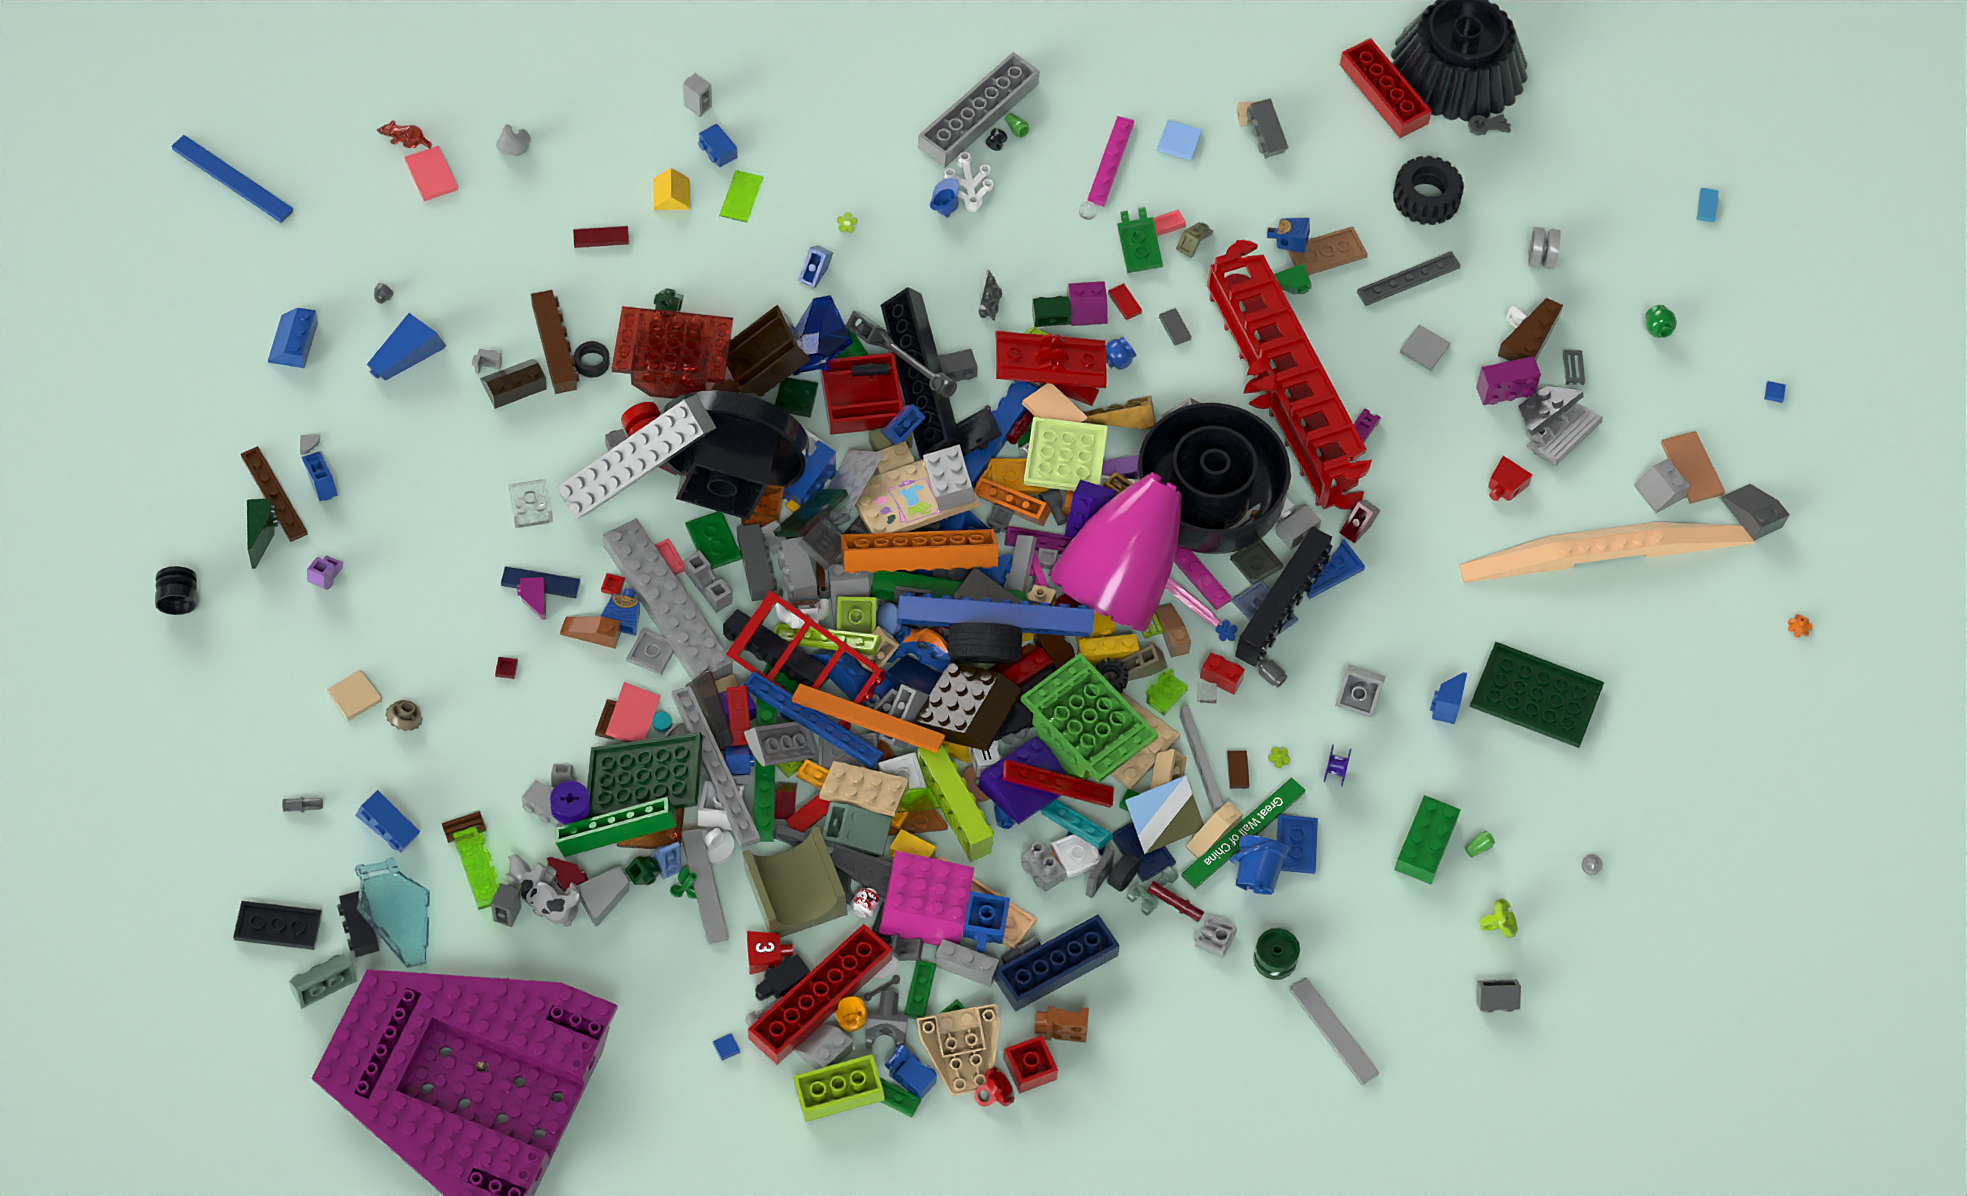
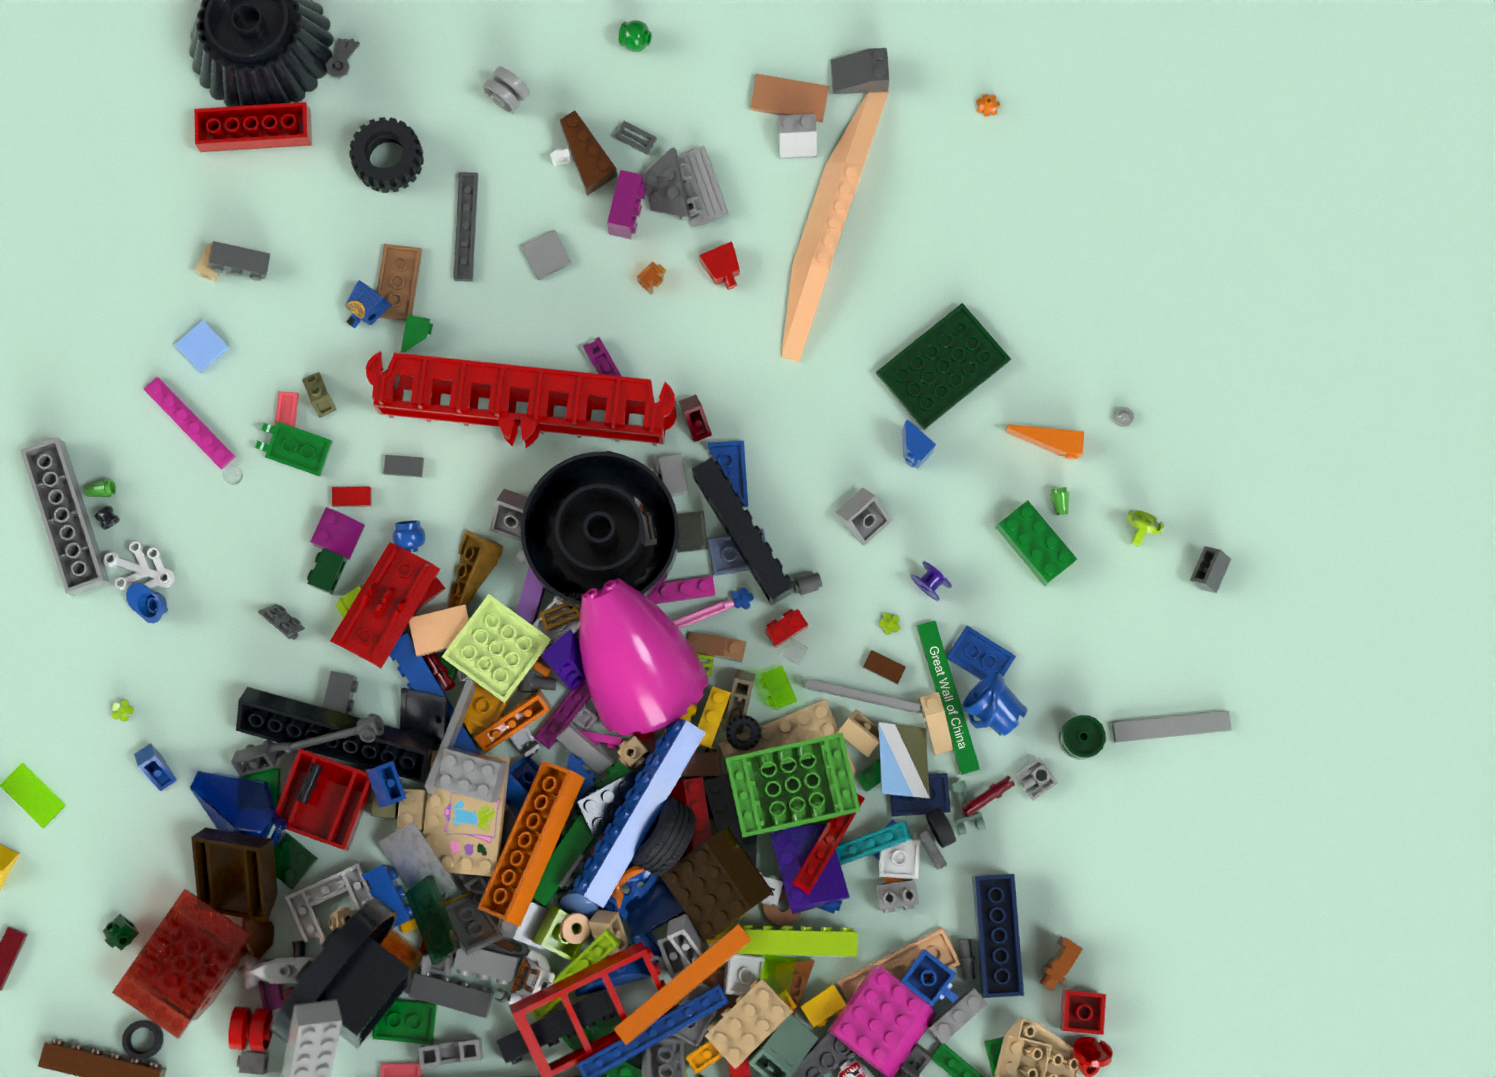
camera: 60 degrees left, 20 degrees up
none -> light grey tile [425,679,476,795]
none -> light nougat piece [560,913,590,944]
none -> clear orange brick [637,262,666,295]
none -> orange slope [1006,424,1084,460]

